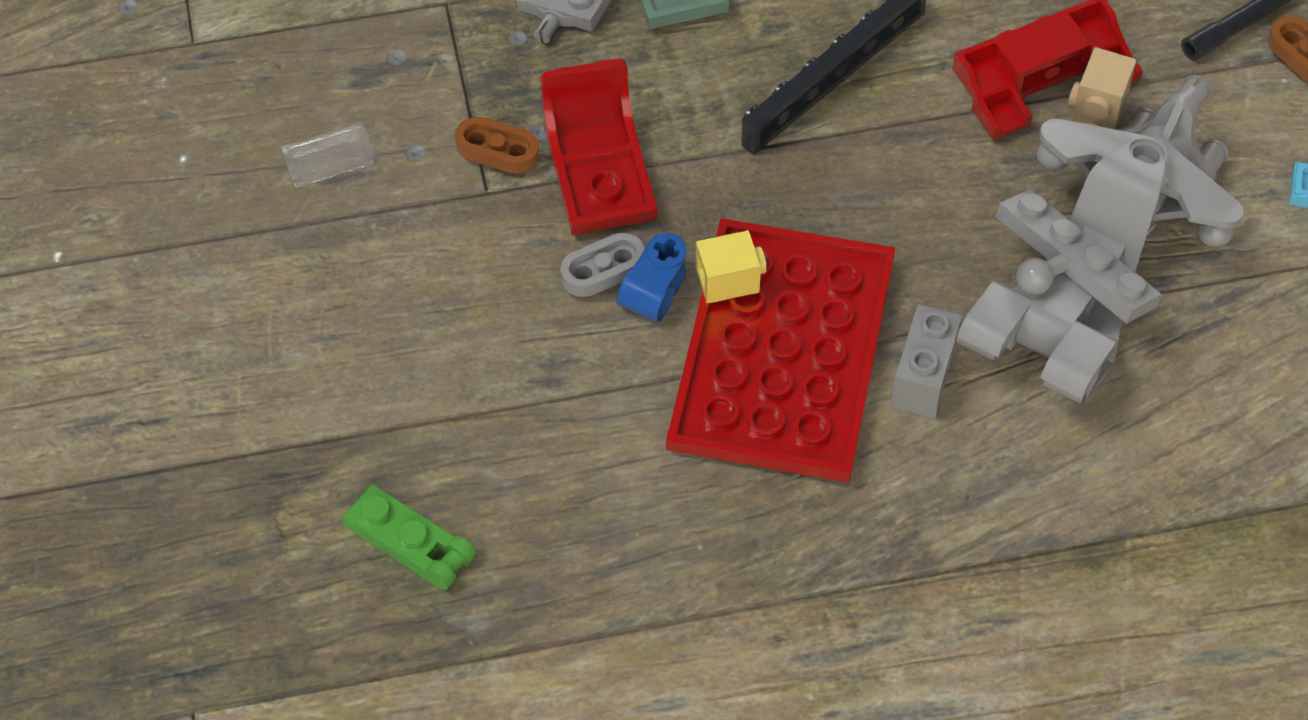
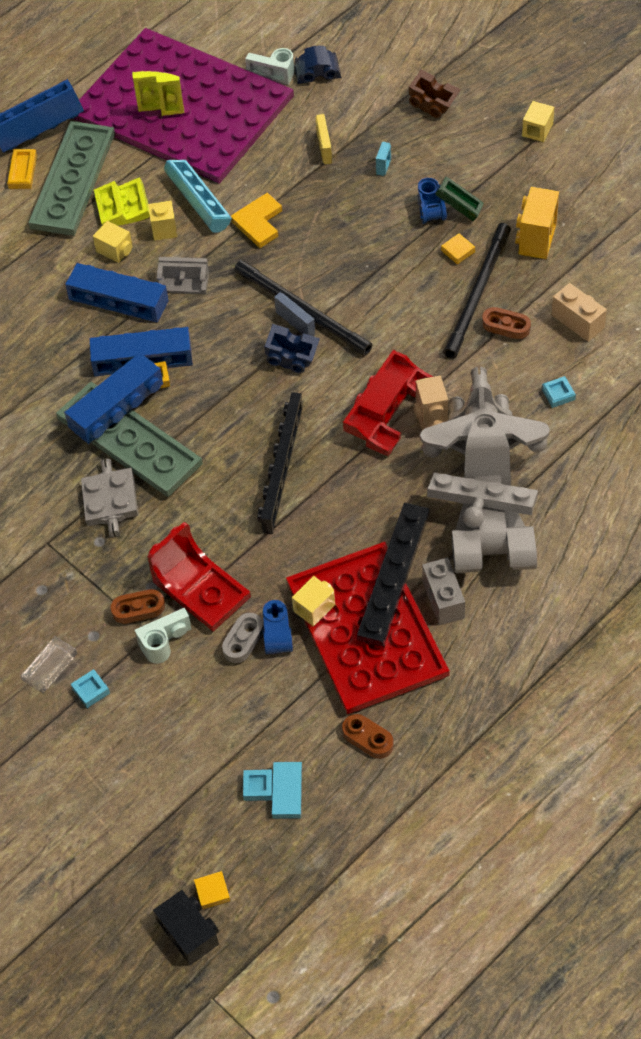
camera: 30 degrees left, 0 degrees up
bright green plate [342,484,477,590] -> none
none -> medium azure tile [71,669,110,708]
none -> light aqua plate [135,608,192,664]
none -> black brick [153,890,219,965]
none -> yellow tile [194,871,230,910]
none -> medium azure tile [243,770,273,801]
none -> medium azure tile [272,762,302,819]
none -> dark orange plate [342,714,394,759]
none -> black plate [357,502,430,647]

